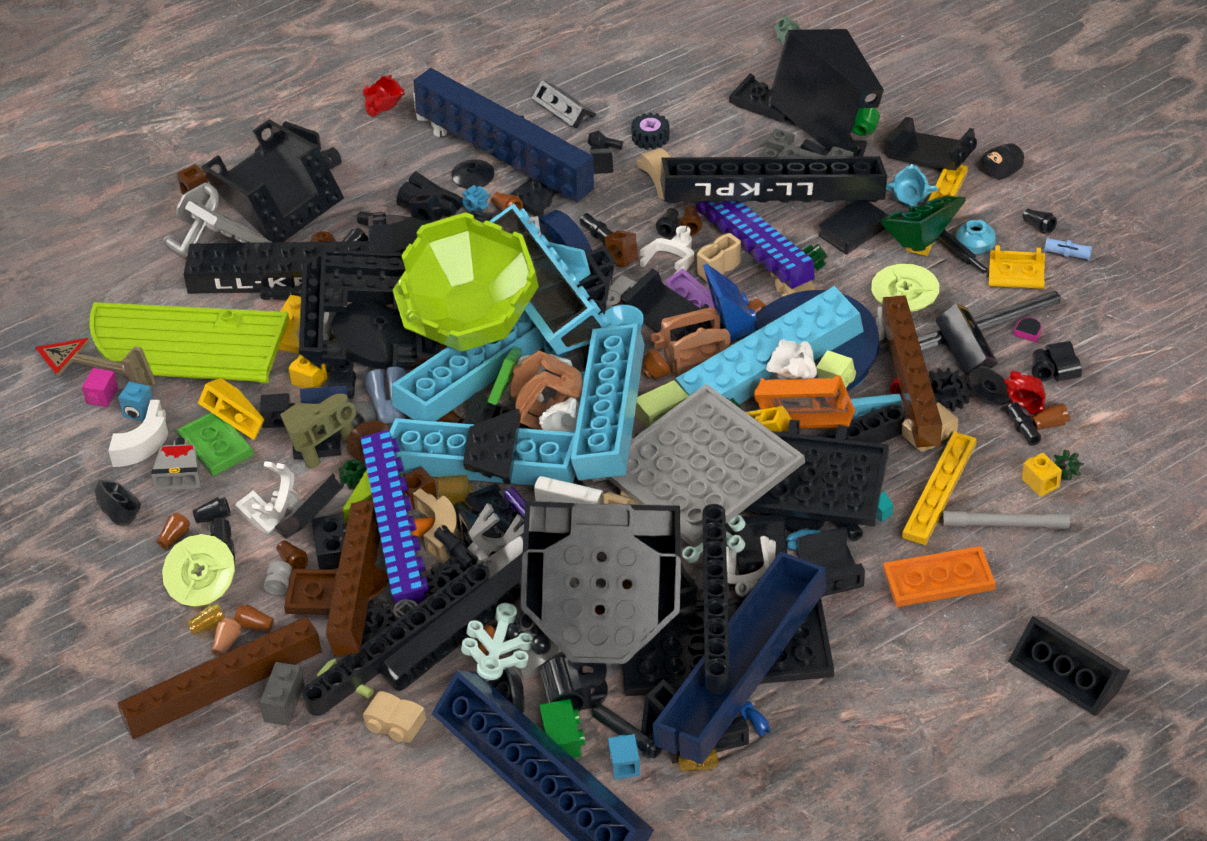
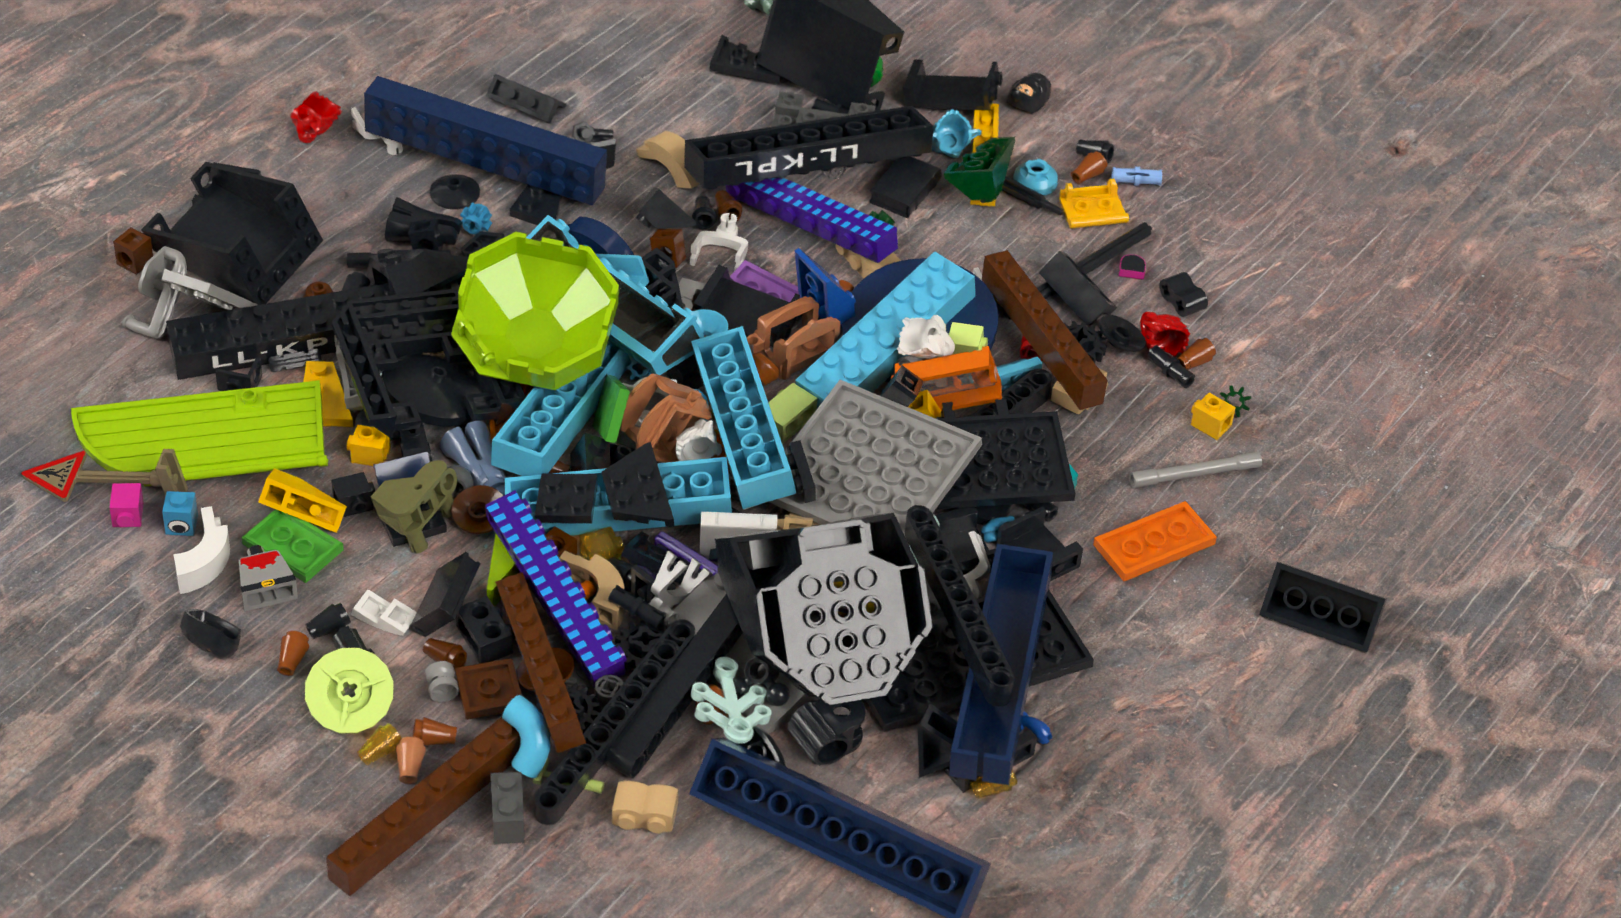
camera: 25 degrees left, 0 degrees up
white piece [252,461,299,520] -> none
dark green gear [339,460,367,490] -> none
dark orange cone [491,192,523,217] -> none
green brick [539,699,585,758] -> none
black pin [580,213,614,242] -> none
black axle [592,704,662,759] -> none
dark azure brick [608,734,641,780] -> none
black wheel [631,113,670,150] -> none
tan brick [697,233,741,281] -> none
yellowish green piece [871,264,939,312] -> none
yellow plate [902,431,977,546] -> none
black cone [1032,349,1055,381] -> none
none -> black bracket [215,358,262,391]
none -> medium azure cylinder [502,695,551,778]
none -> black plate [535,473,598,524]
none -> black slope [634,187,697,229]
none -> black hinge [786,440,816,503]
none -> black slope [880,365,924,407]
none -> dark orange cone [1071,151,1107,184]

